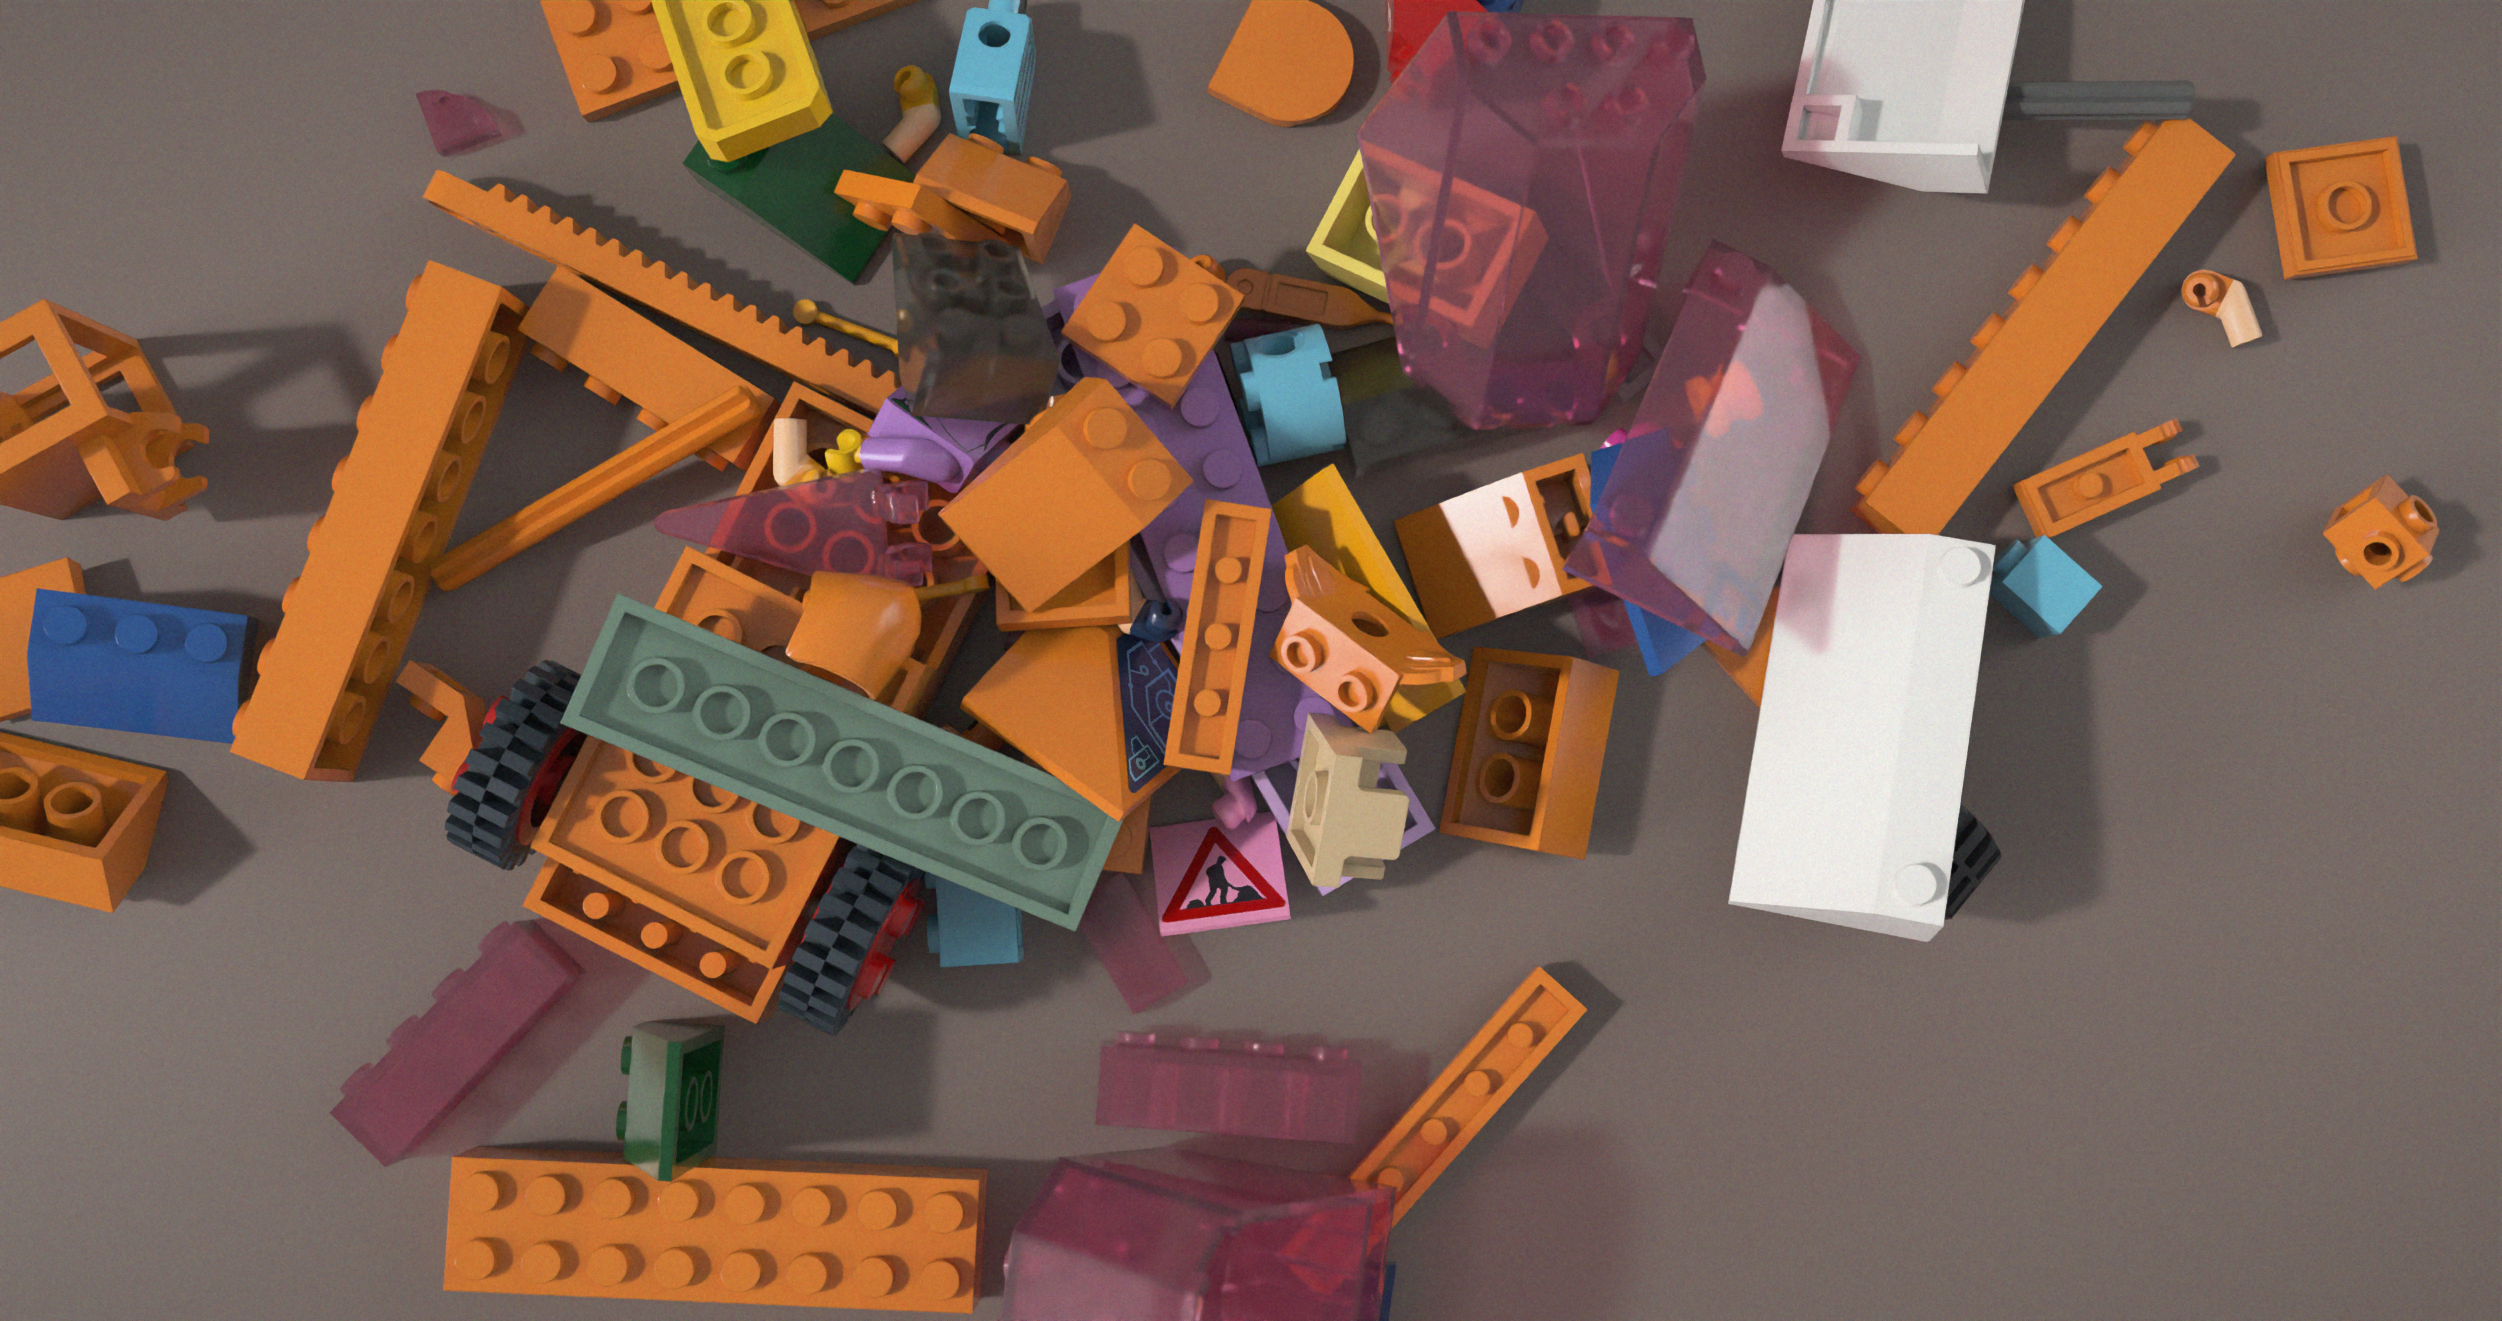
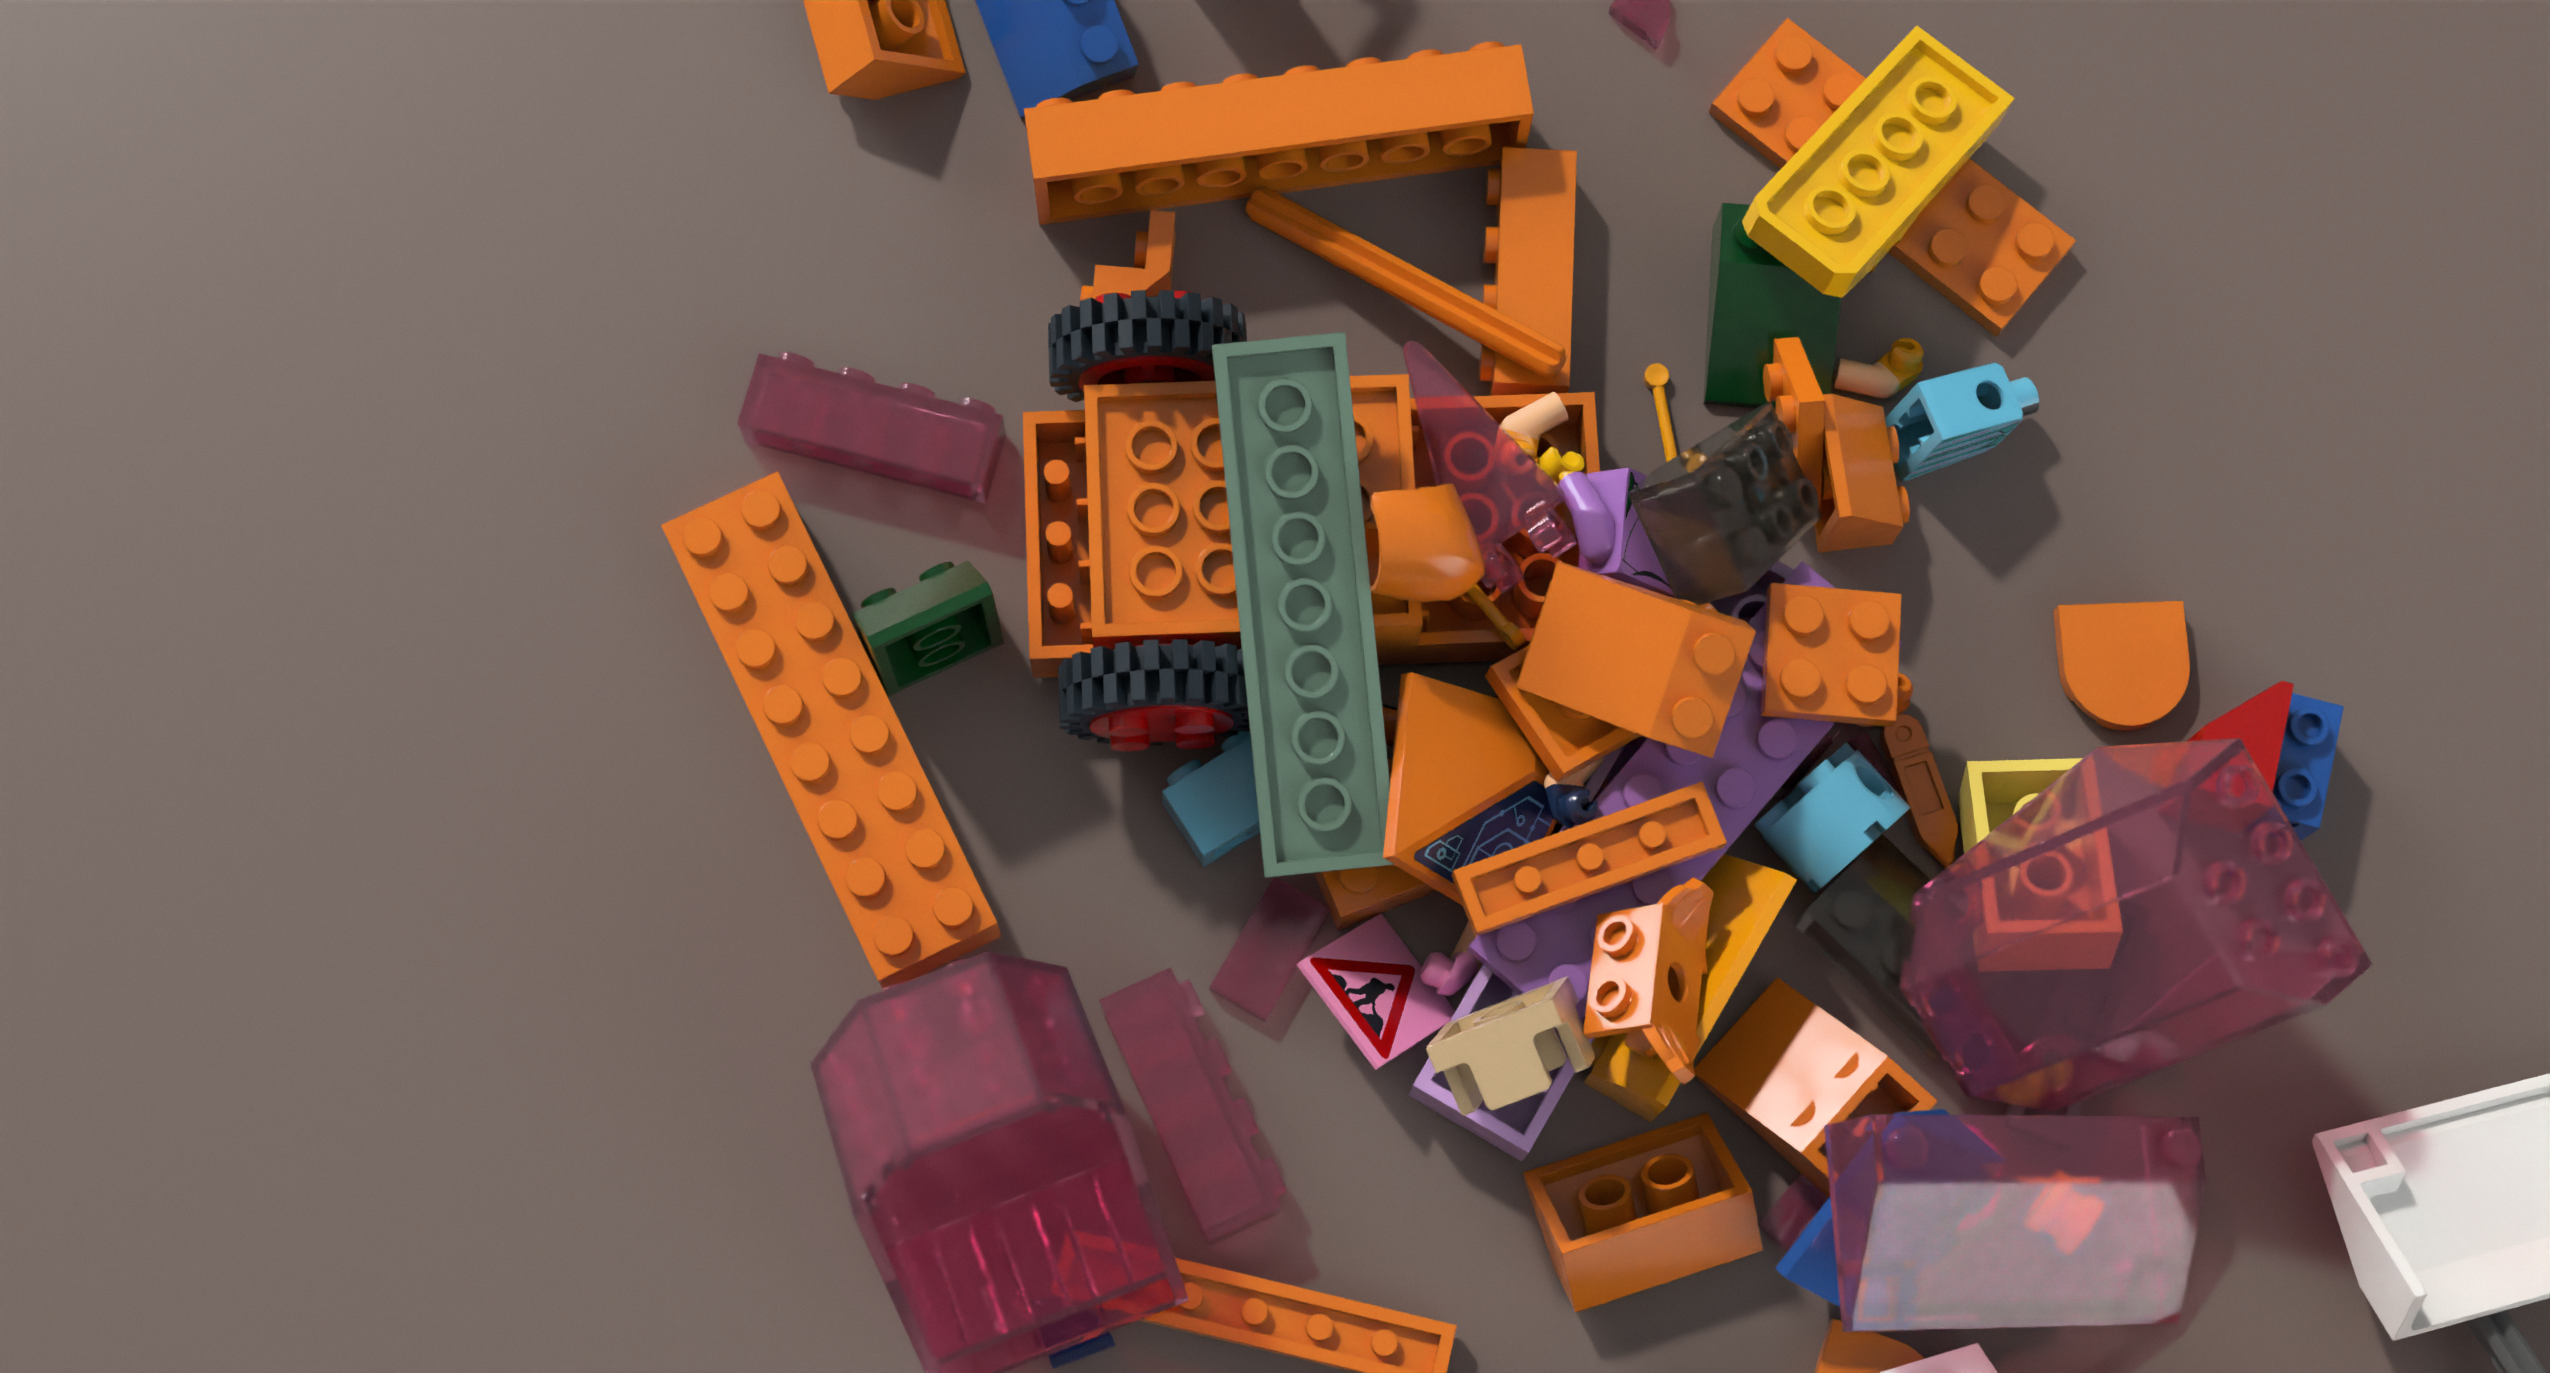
camera: 60 degrees right, 10 degrees down
orange gear [422,169,903,419] -> none

